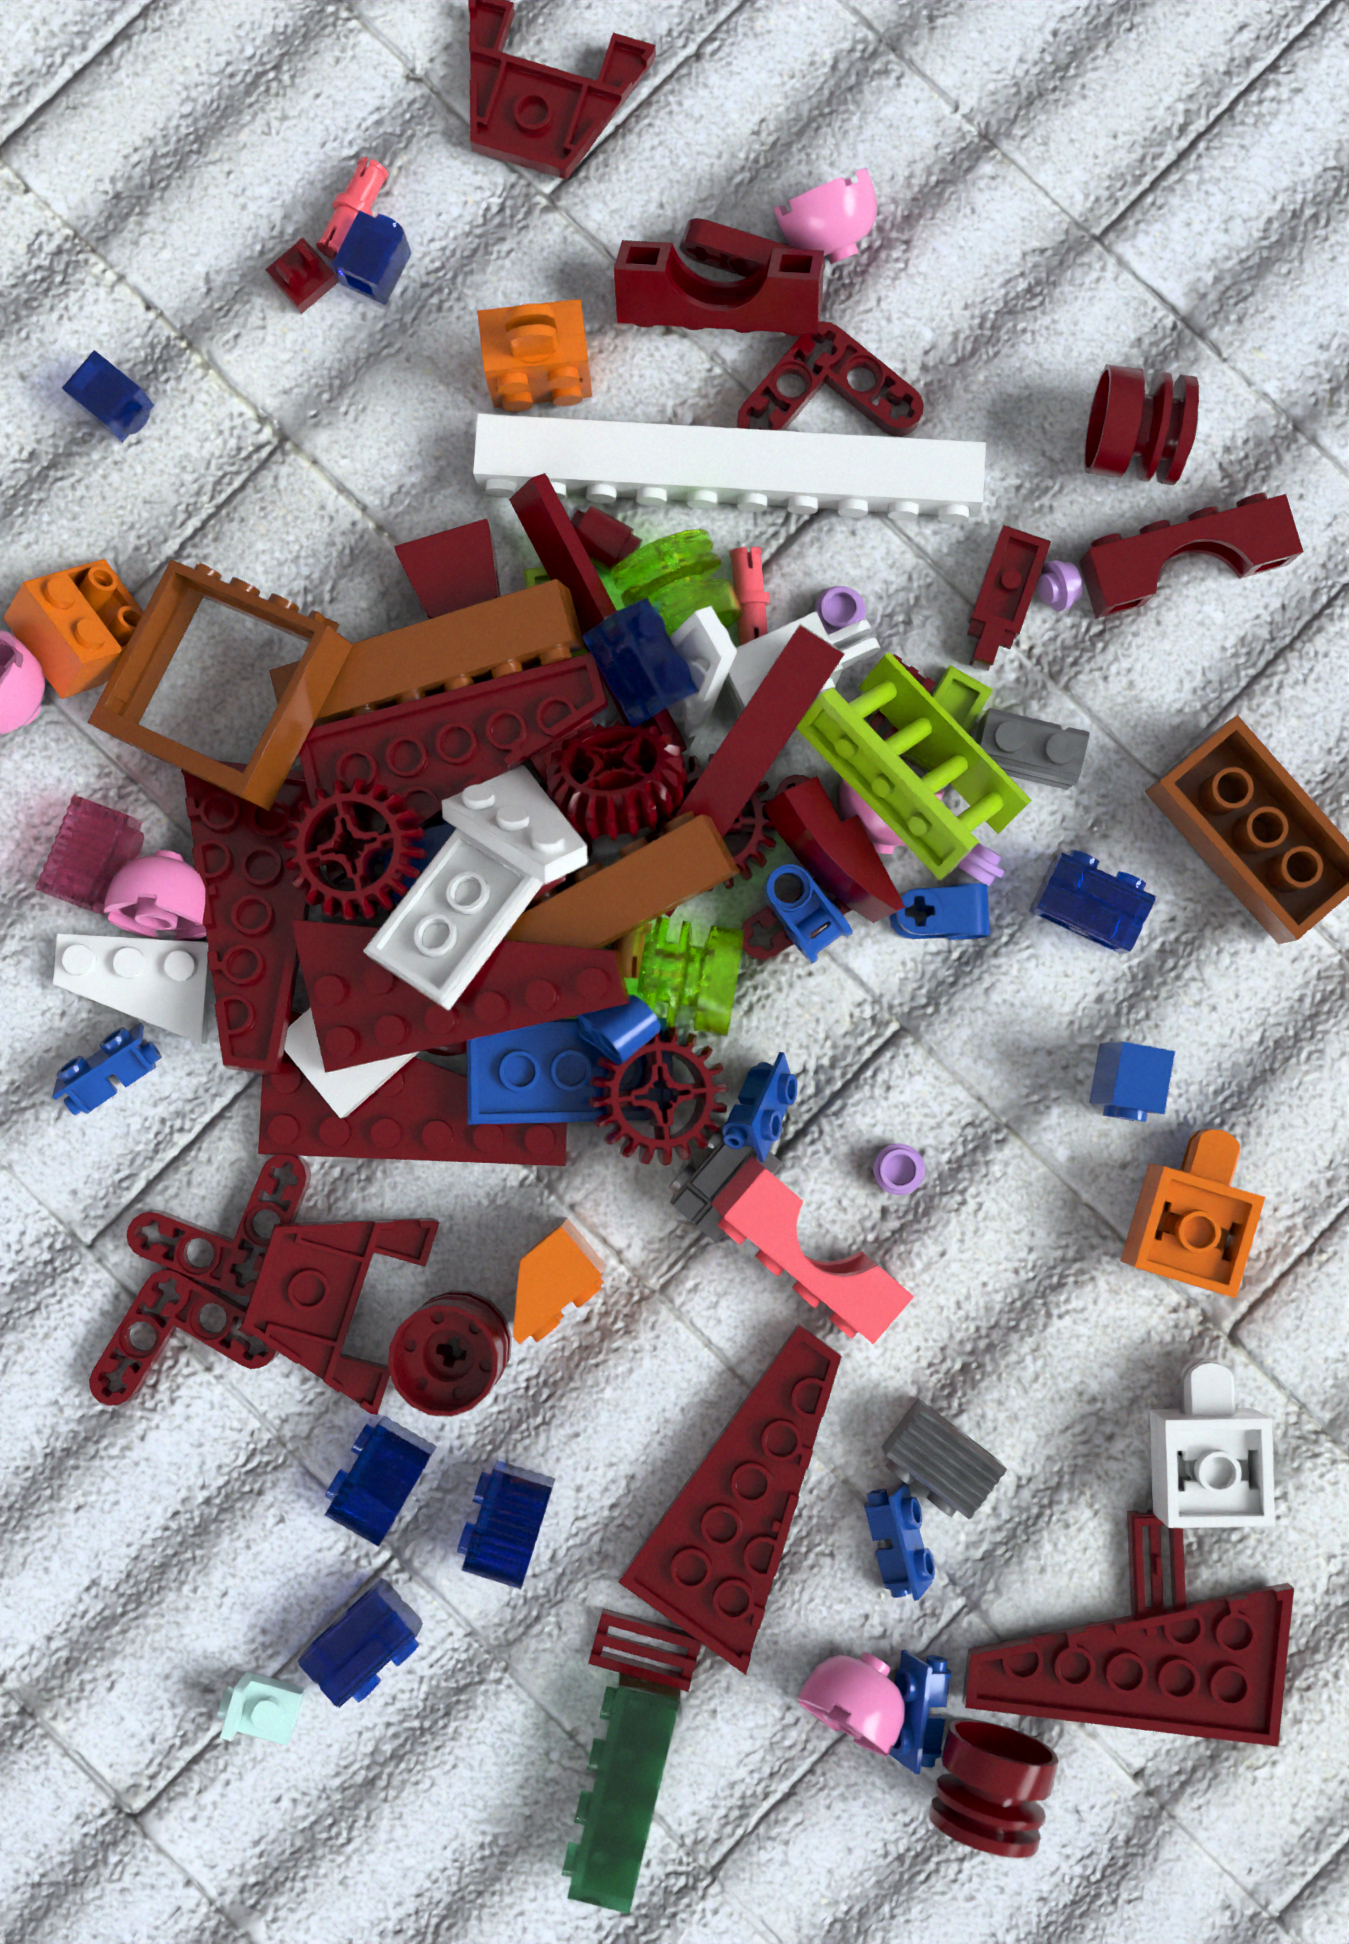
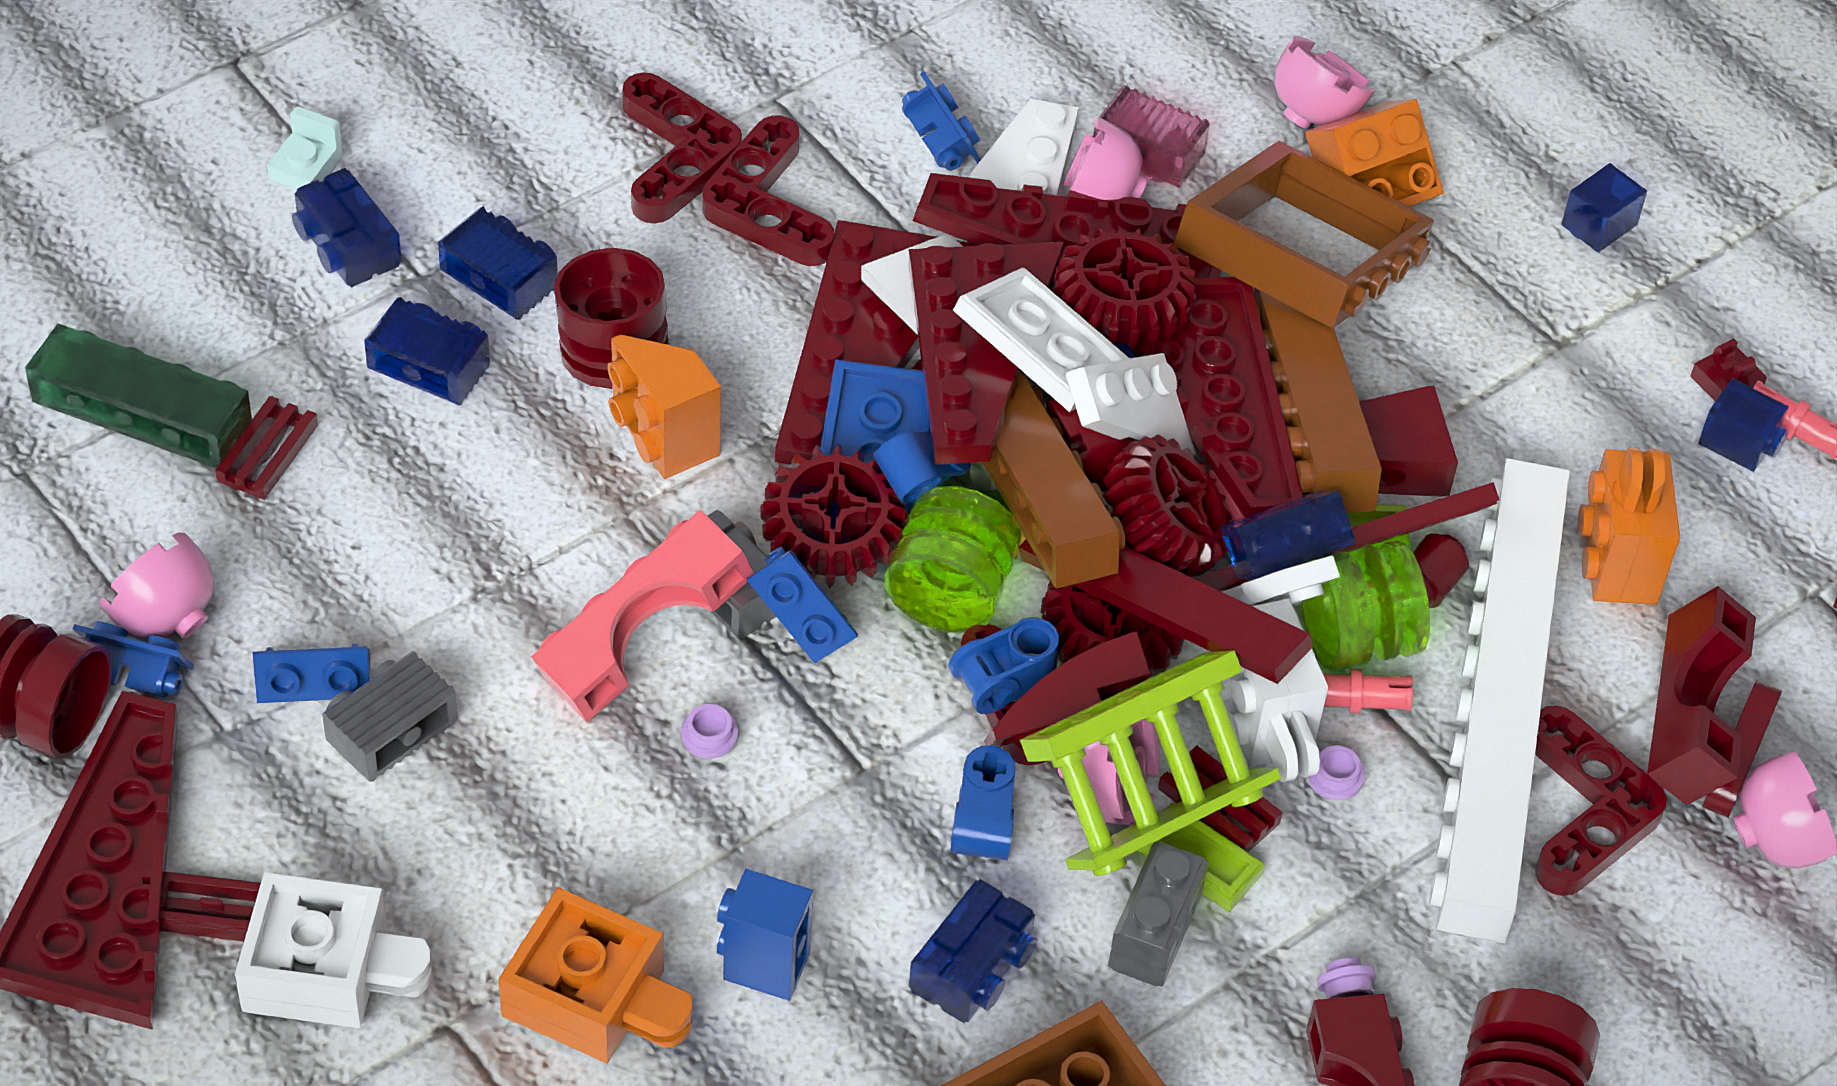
camera: 90 degrees right, 35 degrees down
dark red wing [242,1218,440,1415] -> none
dark red wing [618,1323,842,1675] -> none
lavender plate [957,843,1005,886] -> none
dark red hinge [967,525,1051,671] -> none

